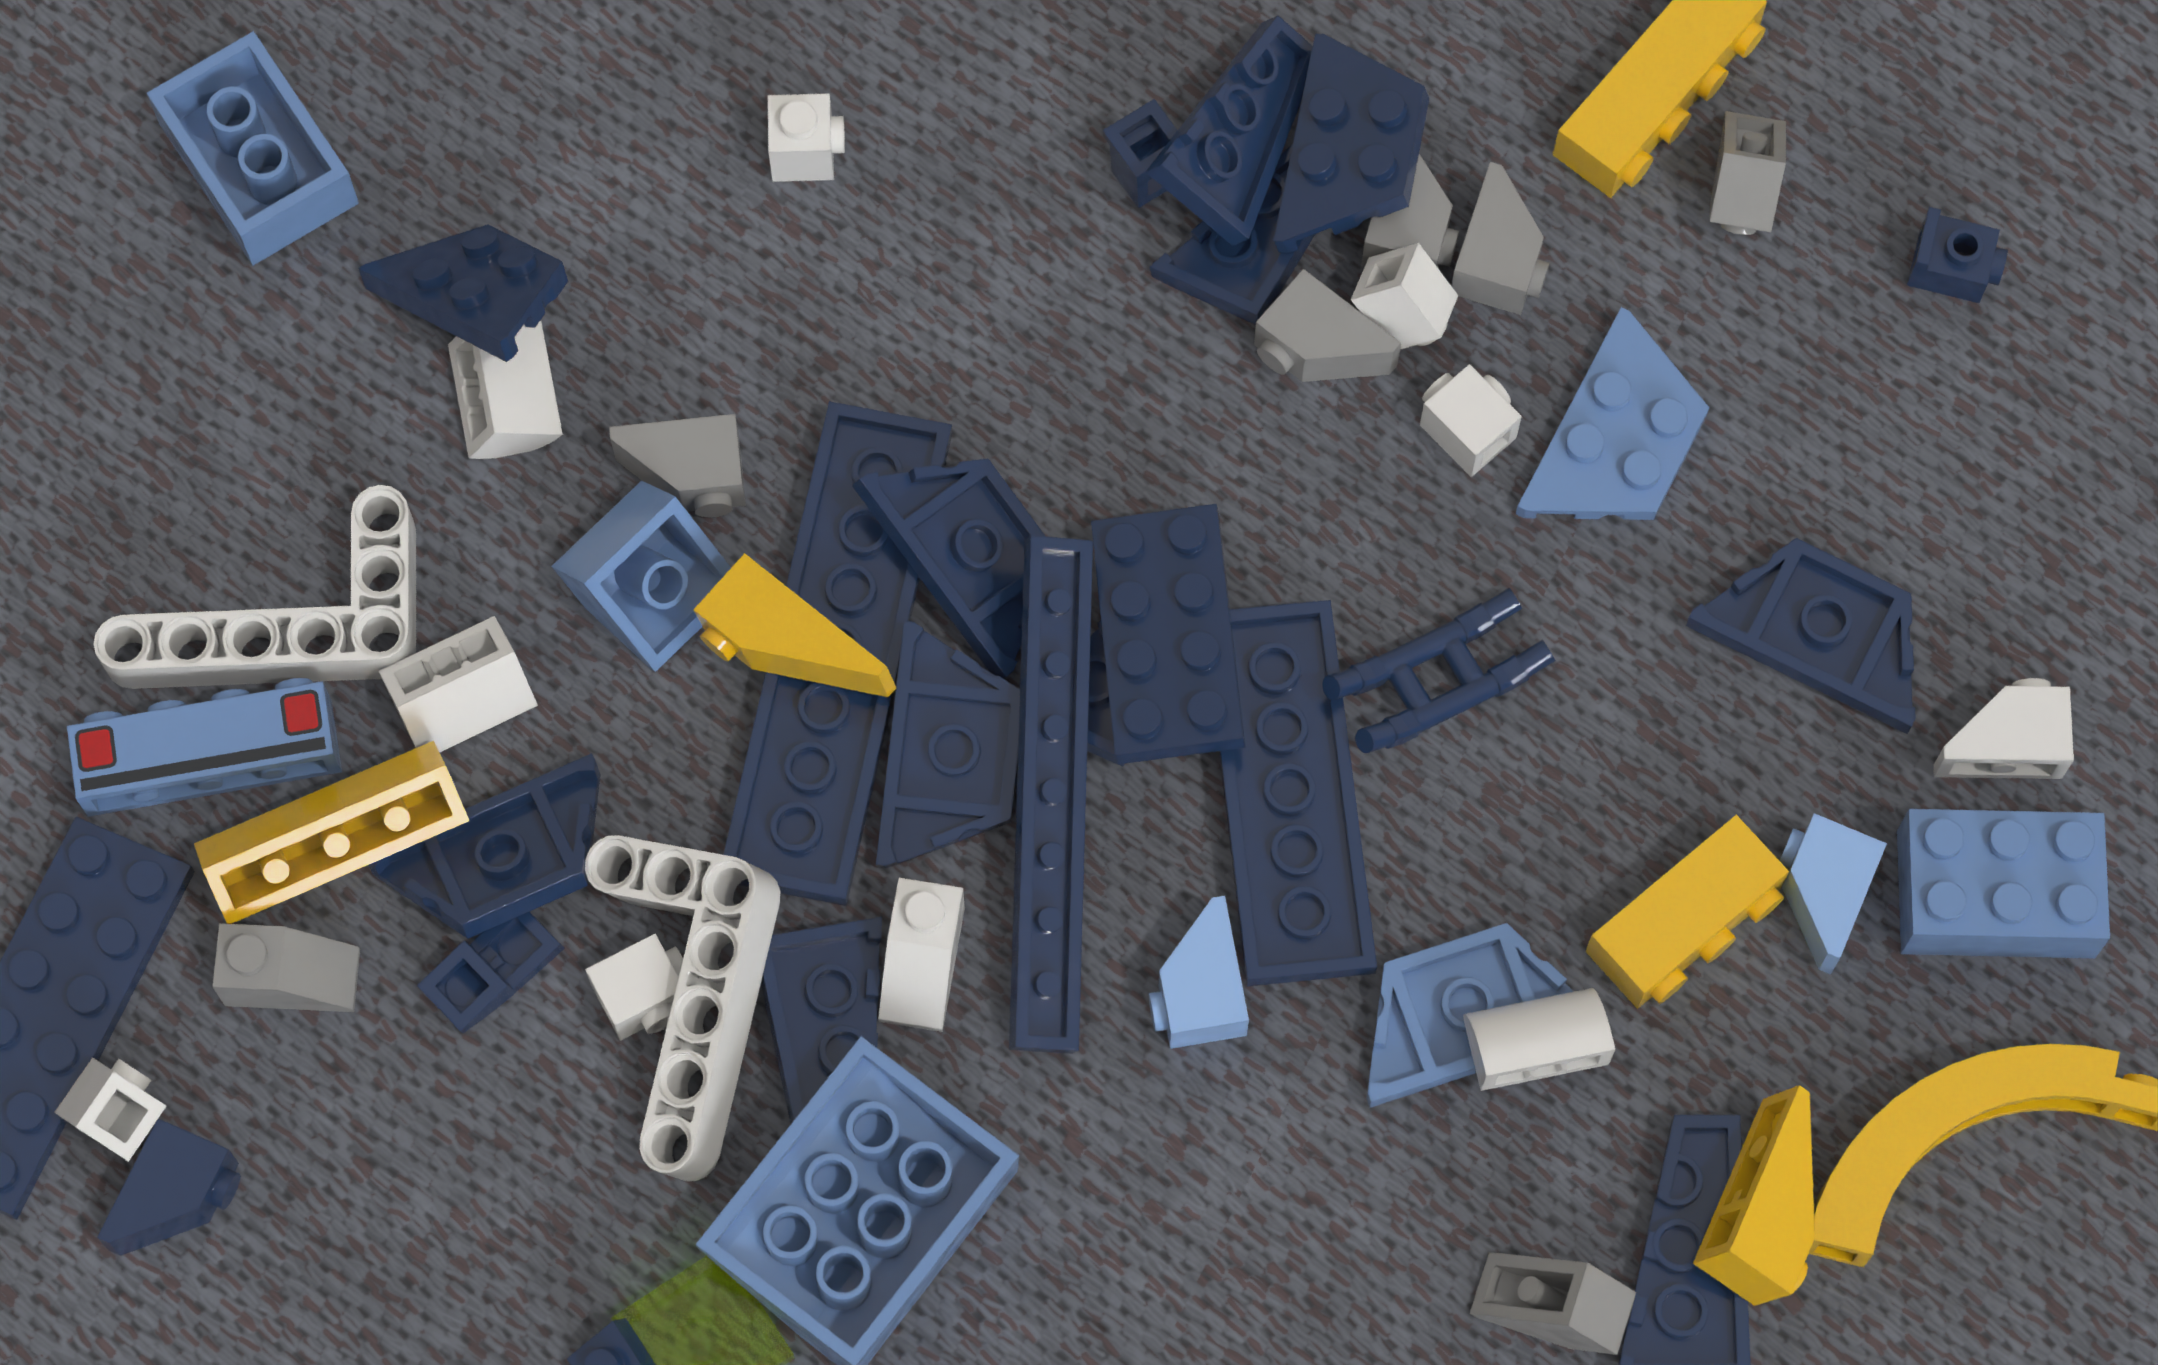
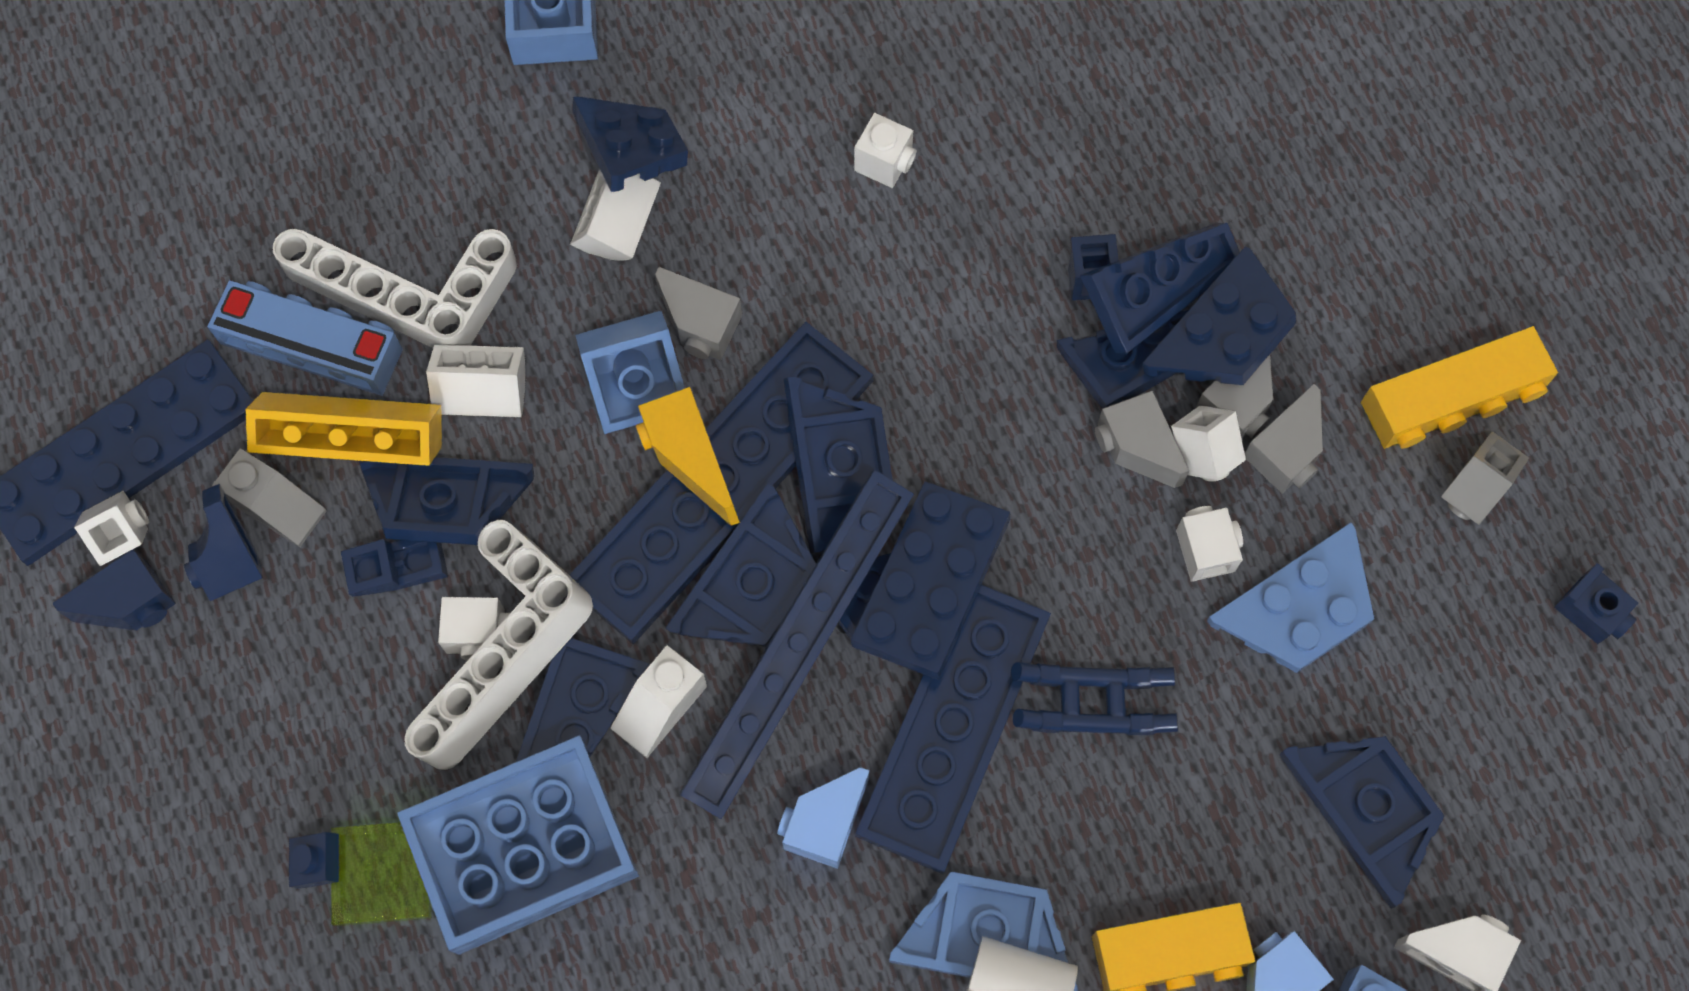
camera: 30 degrees right, 0 degrees up
none -> dark blue arch [184,484,263,601]

